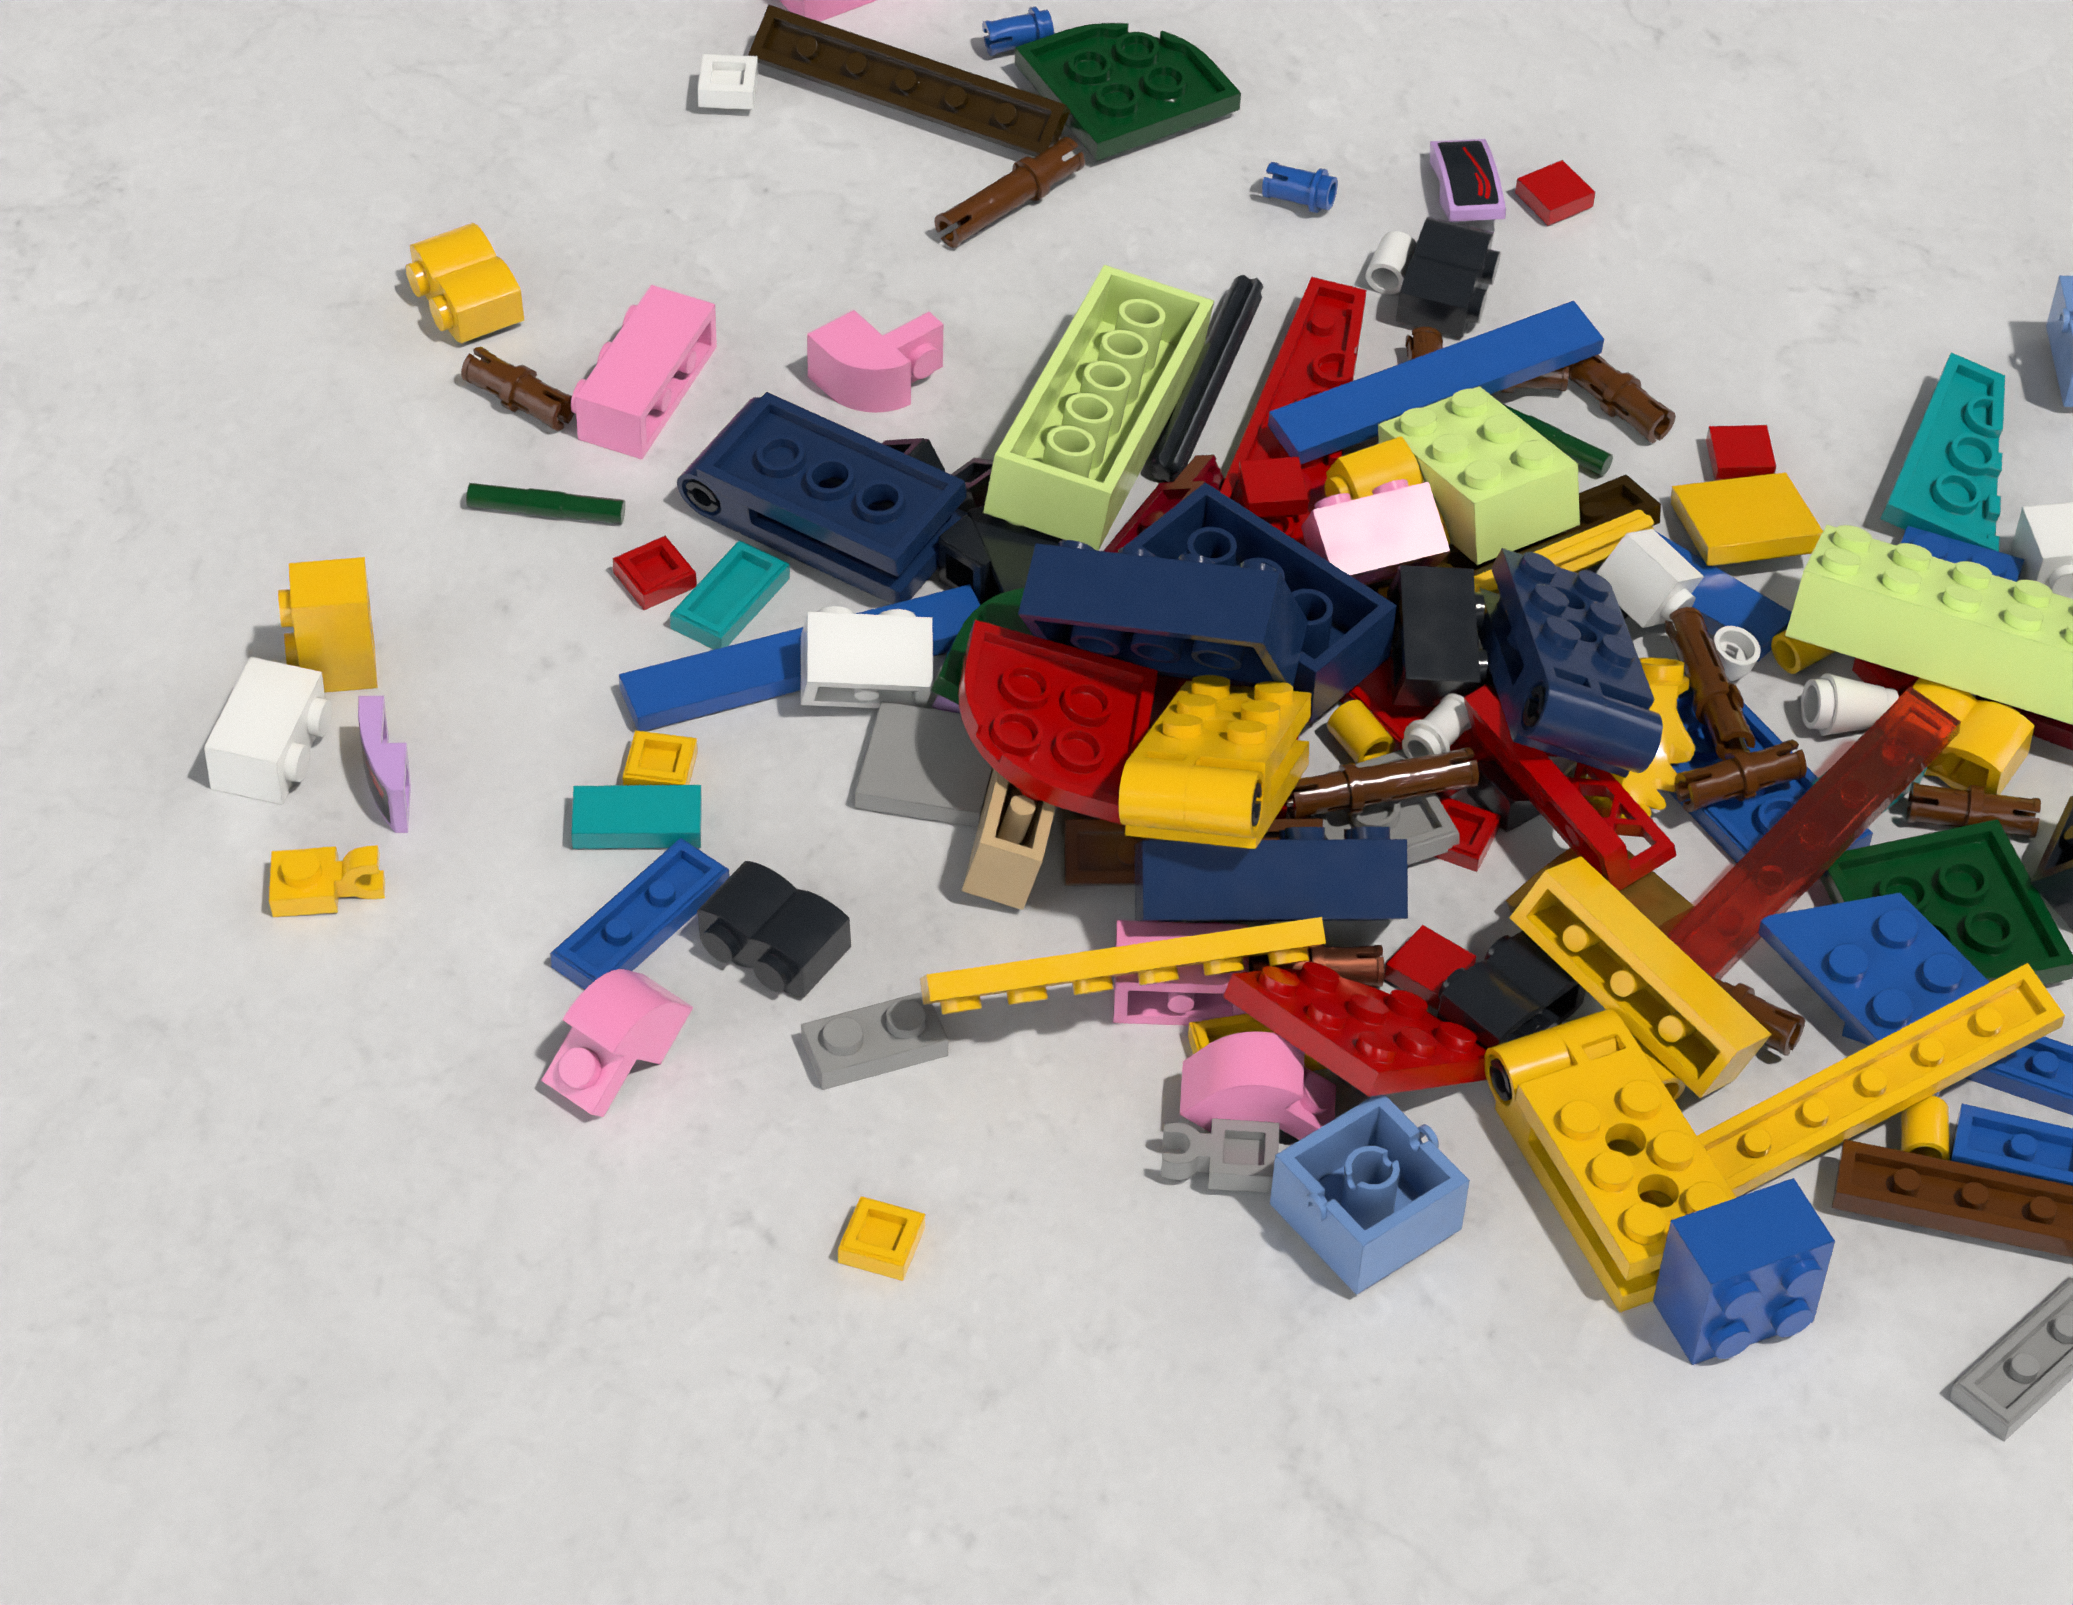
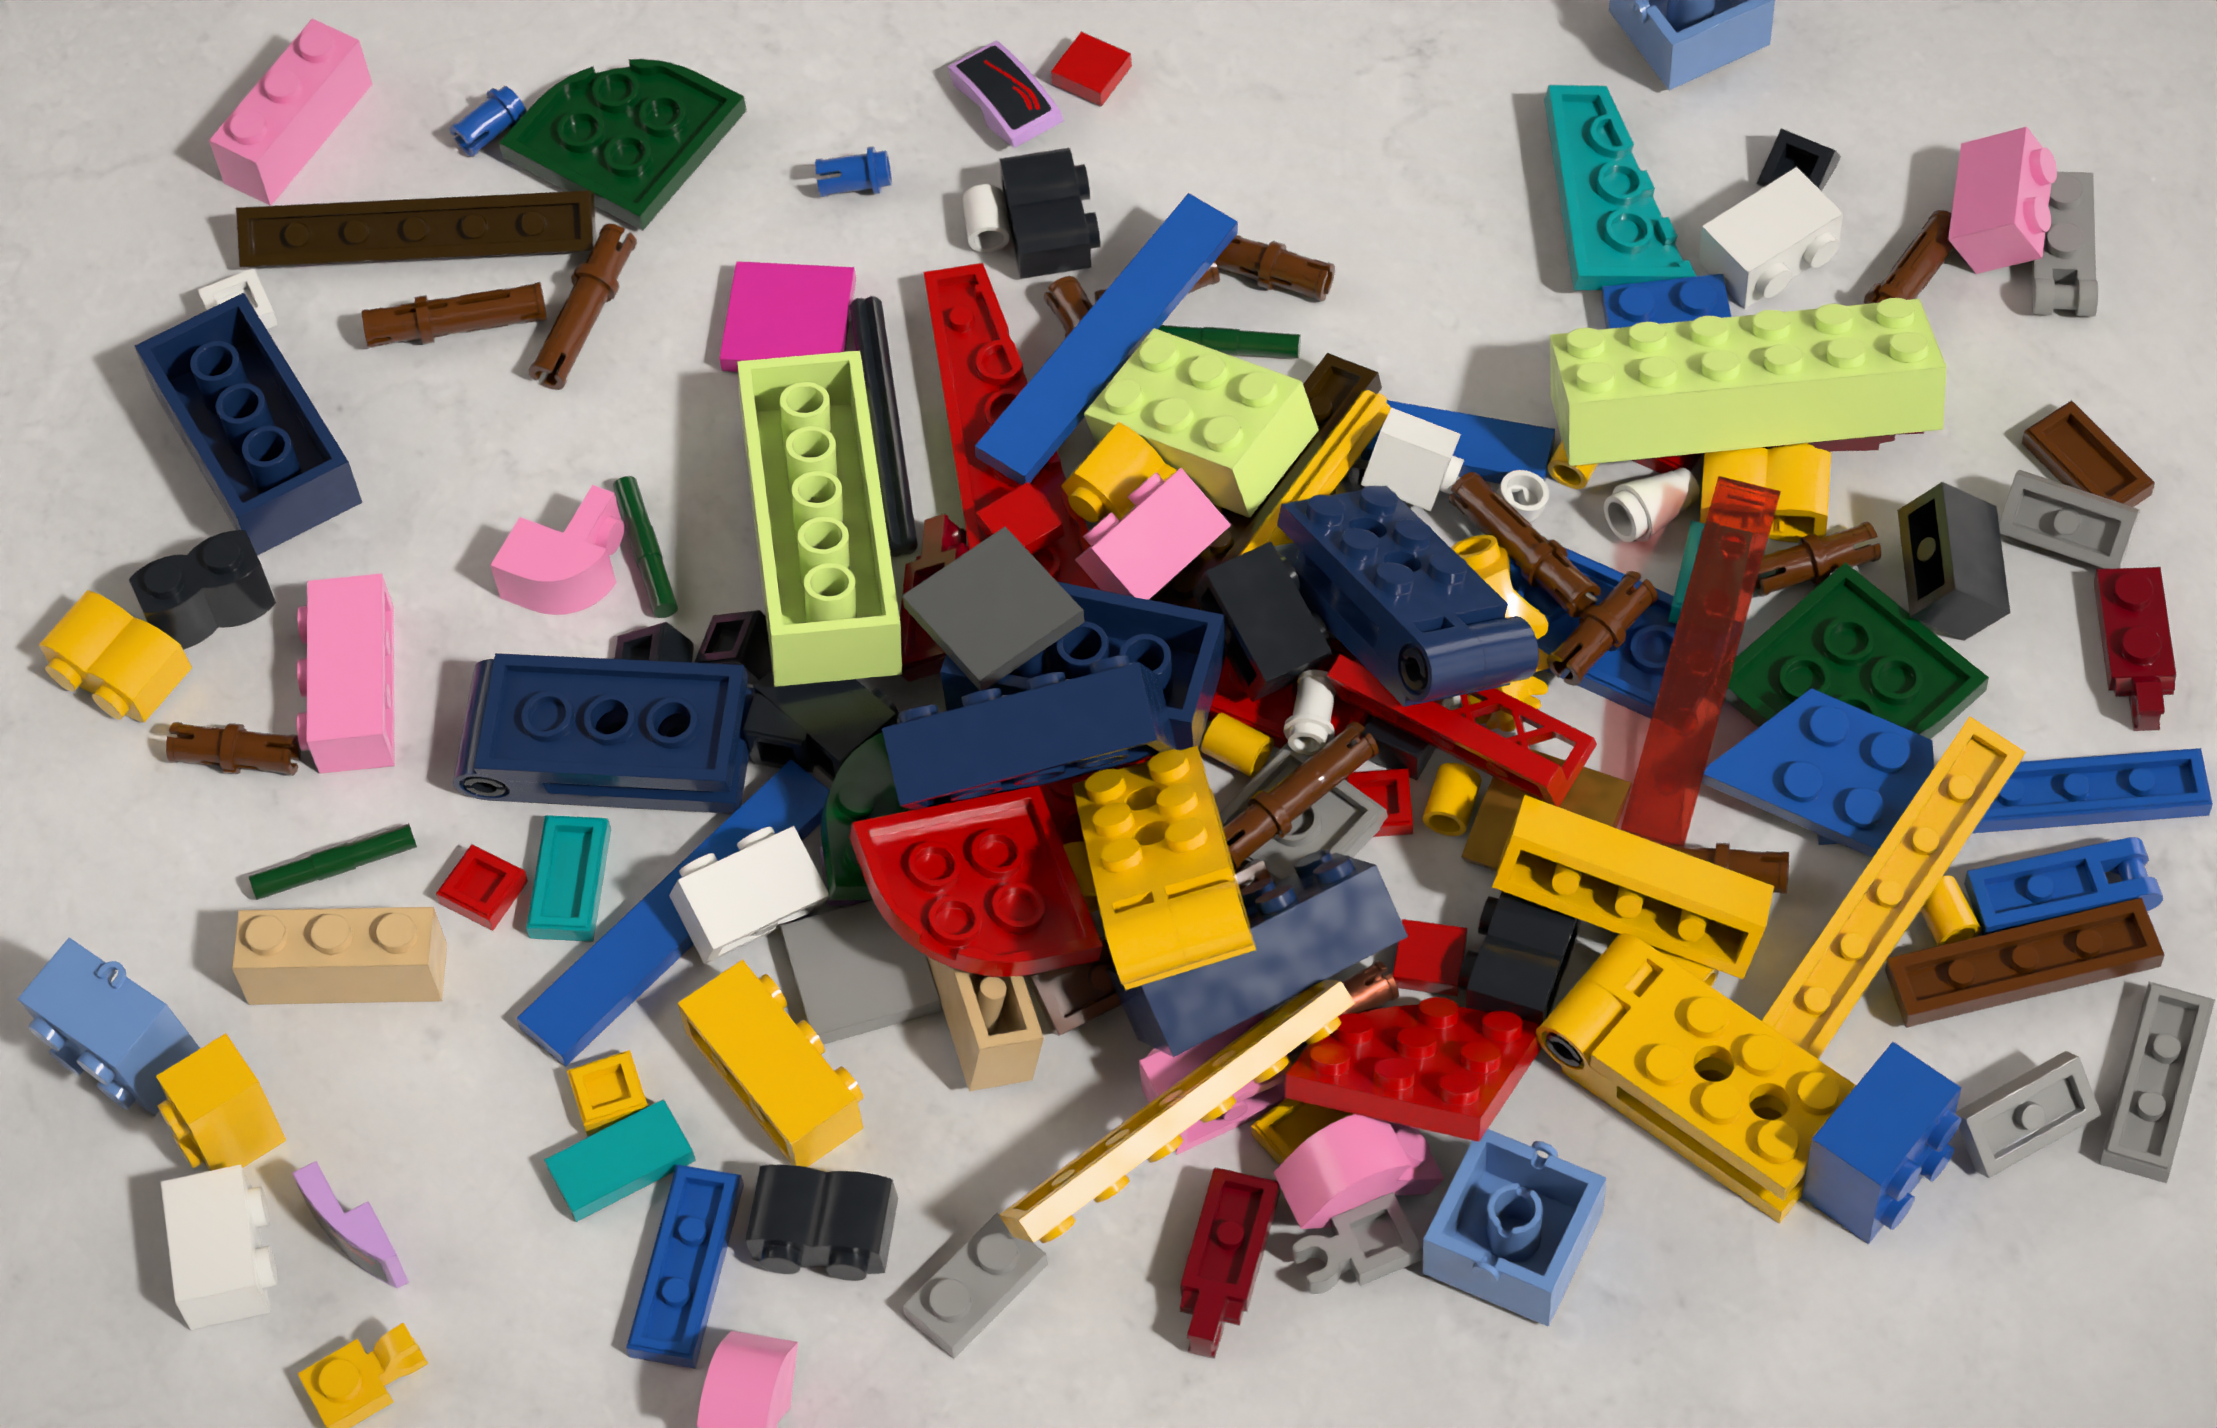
camera: 20 degrees left, 10 degrees up
yellow tile [1671,472,1823,566] -> none
red tile [1706,425,1777,481] -> none
none -> medium blue brick [17,937,200,1116]
none -> black brick [129,530,276,650]
none -> dark blue brick [134,292,363,556]
none -> tan brick [232,907,447,1005]
none -> reddish brown pin [362,282,547,348]
none -> dark green piece [613,476,678,618]
none -> yellow brick [677,959,864,1167]
none -> dark pink tile [719,261,856,372]
none -> dark grey tile [902,527,1085,691]
none -> dark red hinge [1180,1167,1281,1359]
none -> yellow hinge [1422,763,1482,836]
none -> light grey plate [1956,1051,2101,1178]

